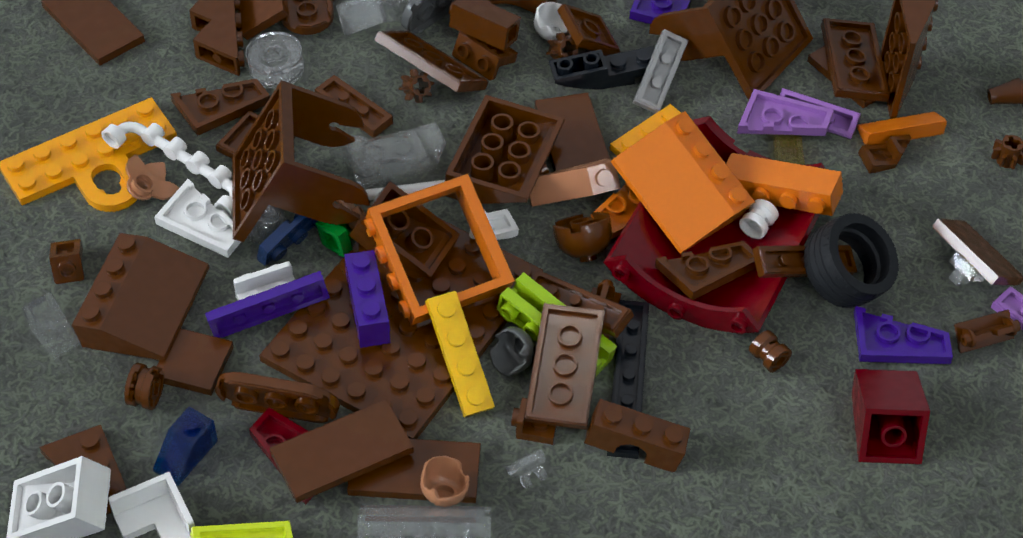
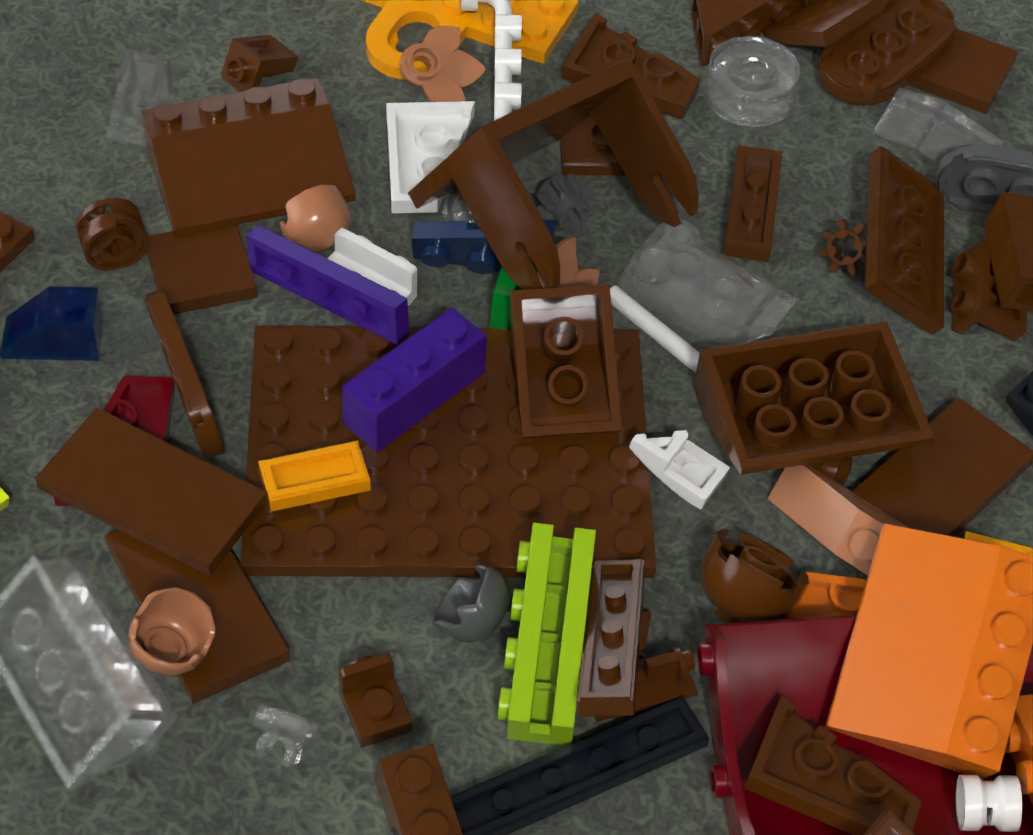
camera: 55 degrees right, 0 degrees up
orange window [364,174,515,326] -> none
yellow plate [425,291,495,418] -> none
reddish brown tile [524,303,605,430] -> none
none -> light orange tile [258,440,371,512]
none -> nougat hair [279,185,351,253]

